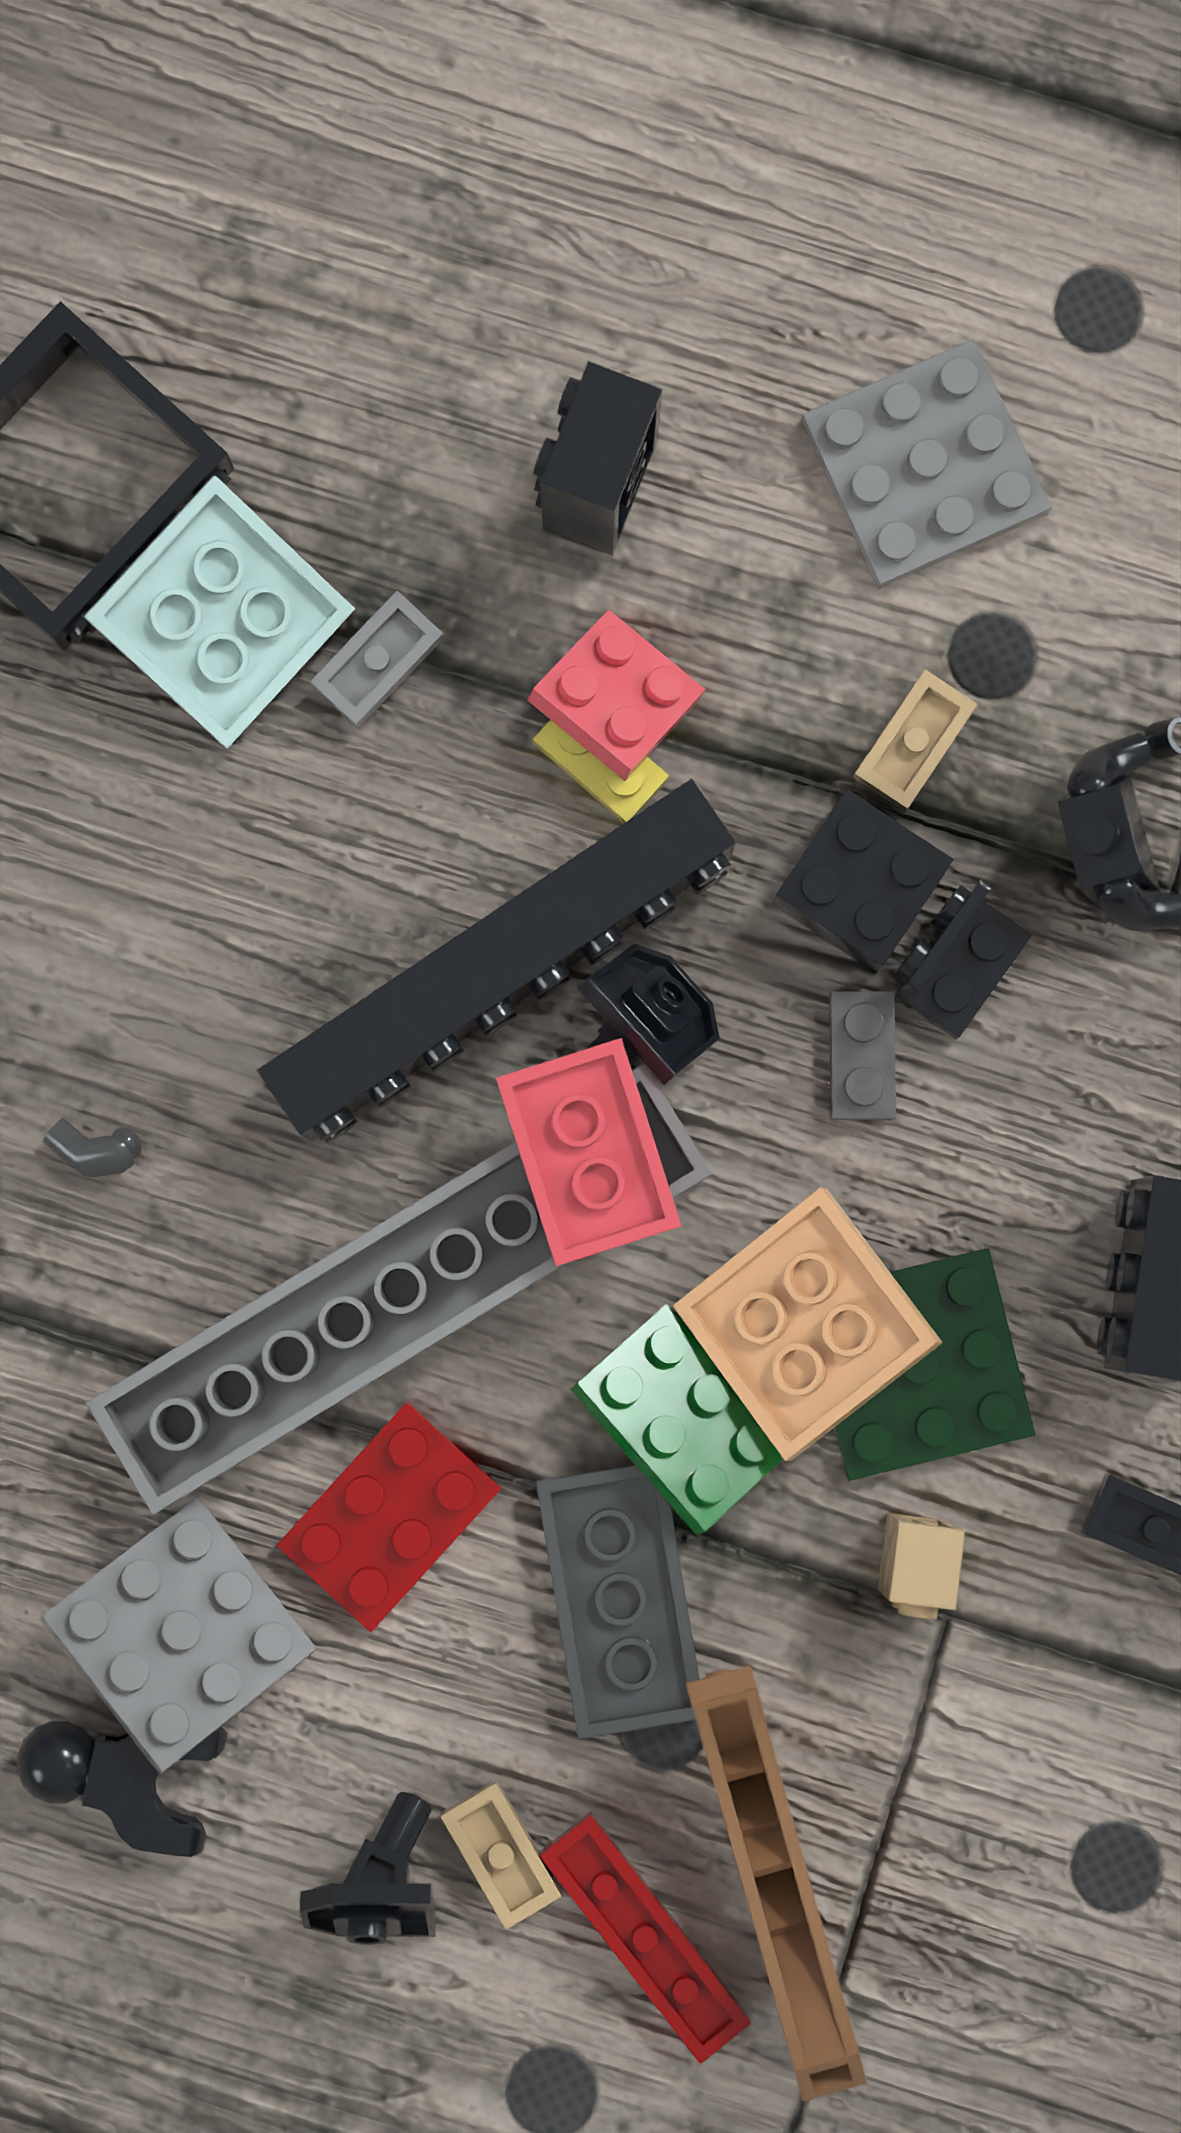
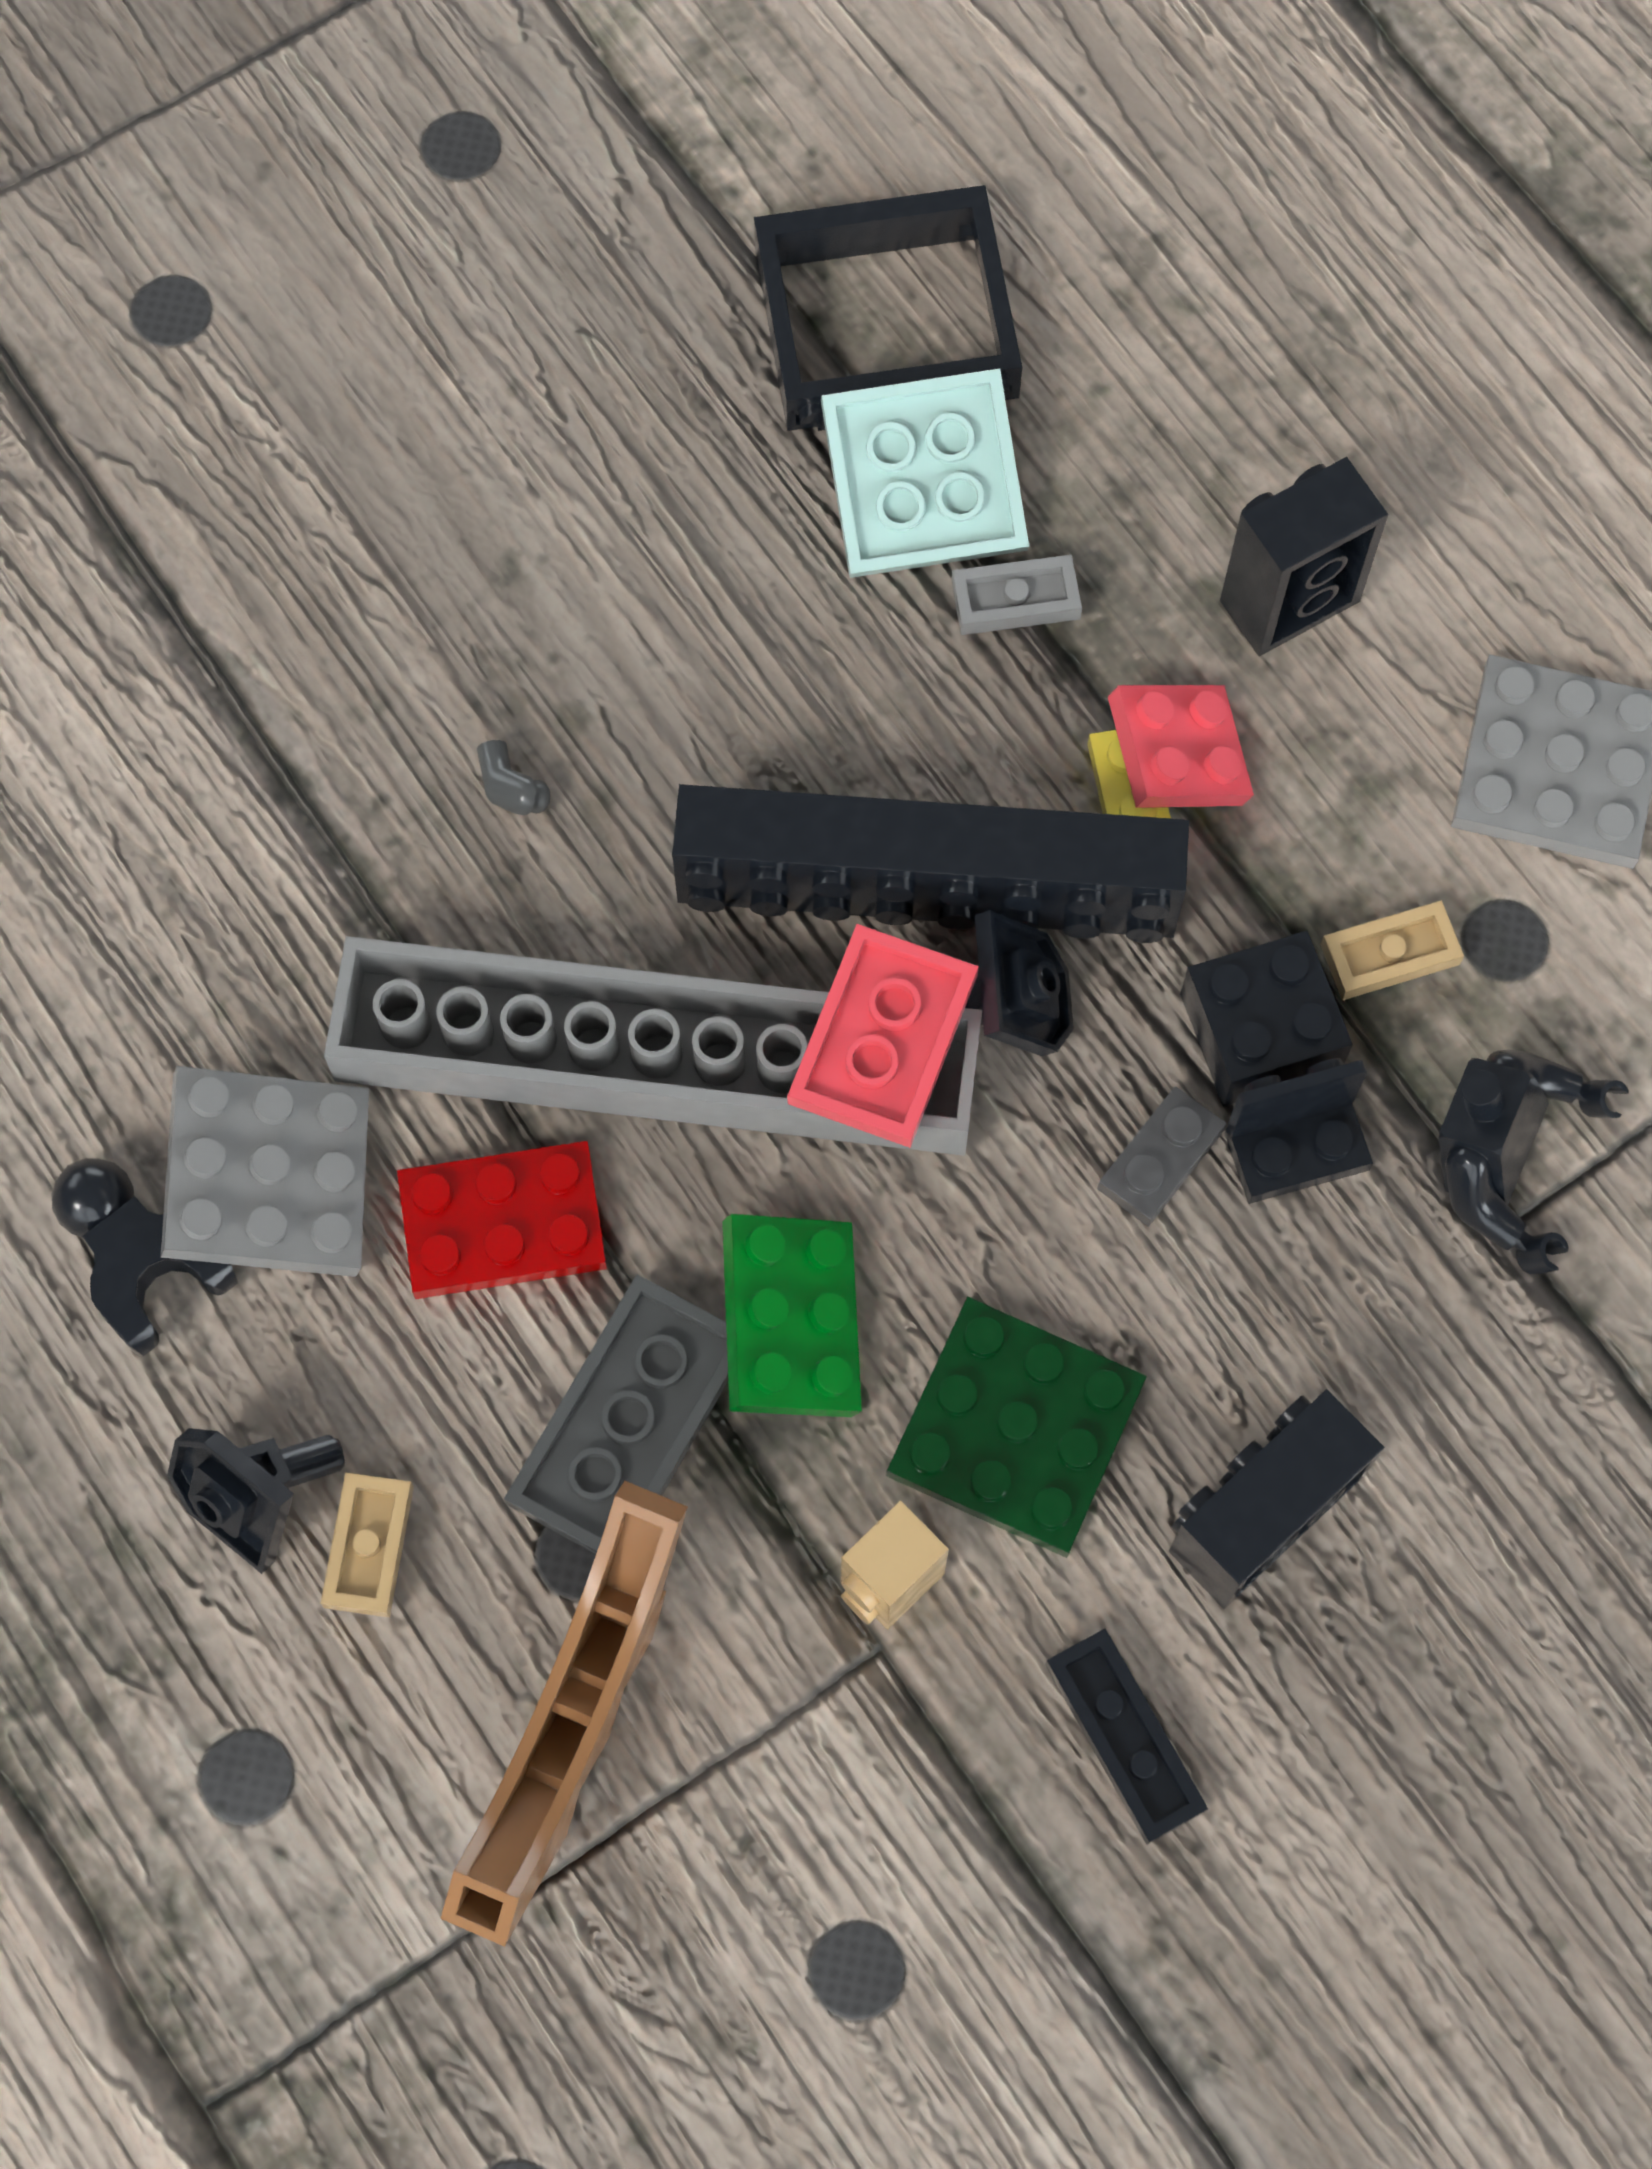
camera: 40 degrees right, 15 degrees down
red plate [539,1811,752,2065] -> none
light nougat plate [673,1187,943,1461] -> none

